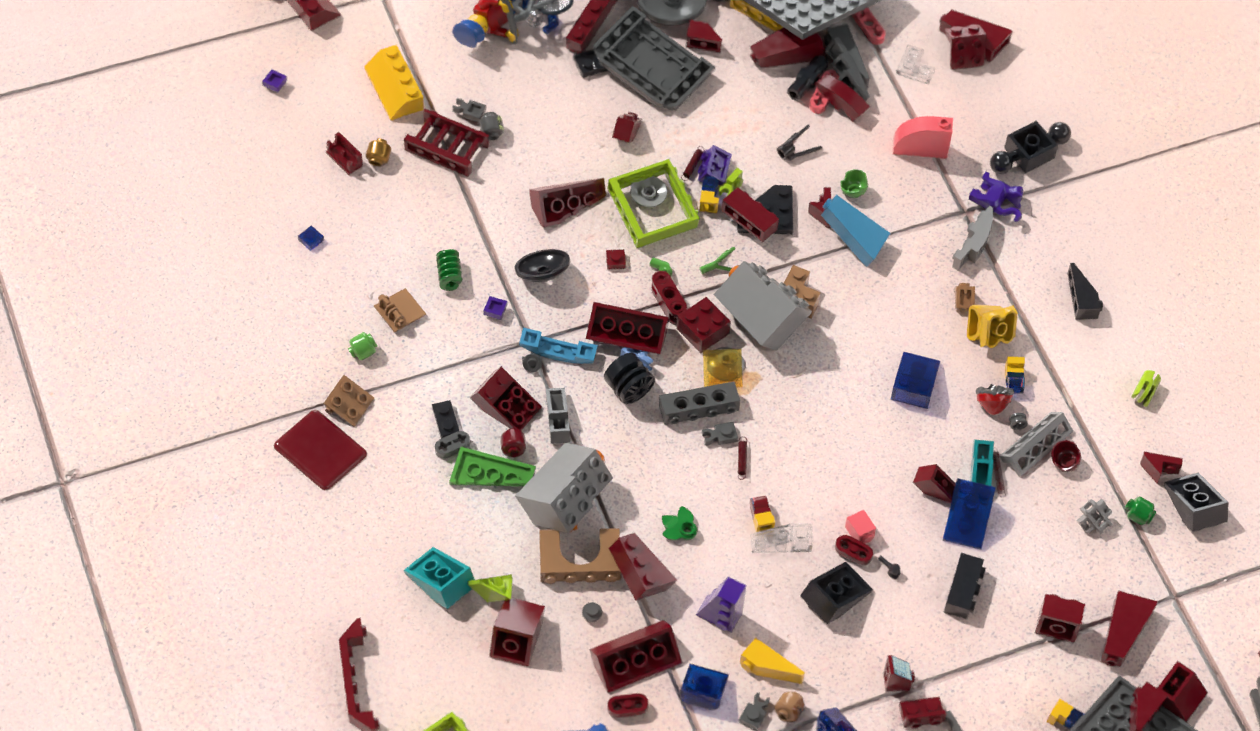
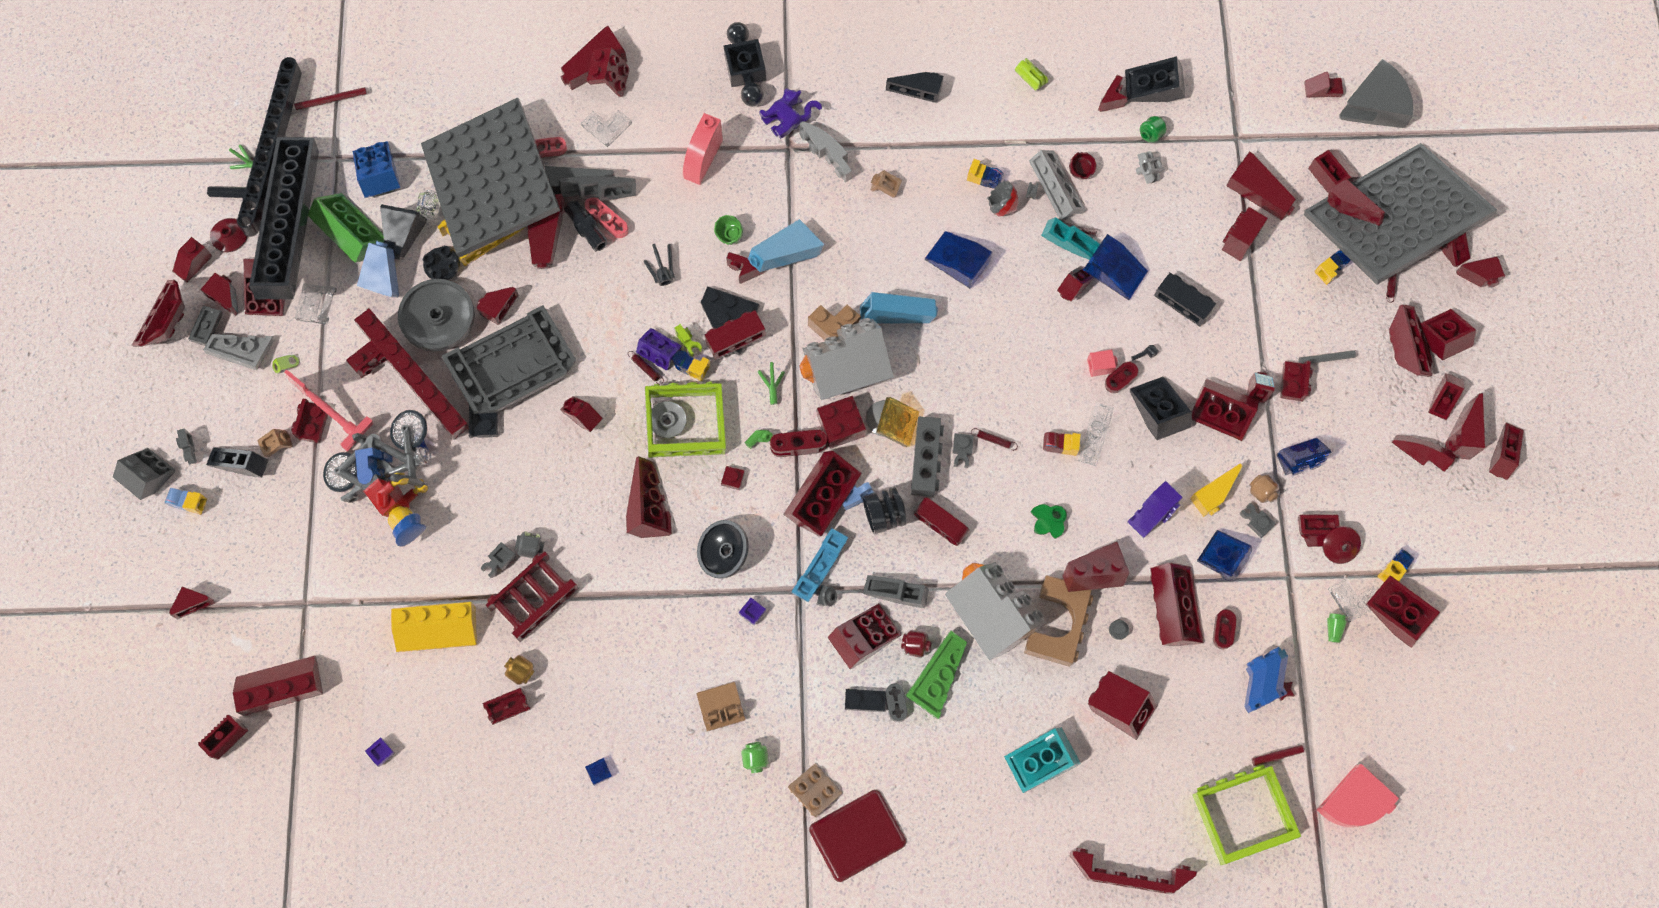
camera: 70 degrees left, 15 degrees up
green piece [436,249,463,291] -> none
lime slope [468,574,512,602] -> none
dark red slope [815,74,870,121] -> none
yellow piece [967,305,1018,348] -> none
none -> dark azure slope [860,292,938,324]
none -> dark red beam [913,497,970,546]
none -> dark red slope [1191,379,1259,441]

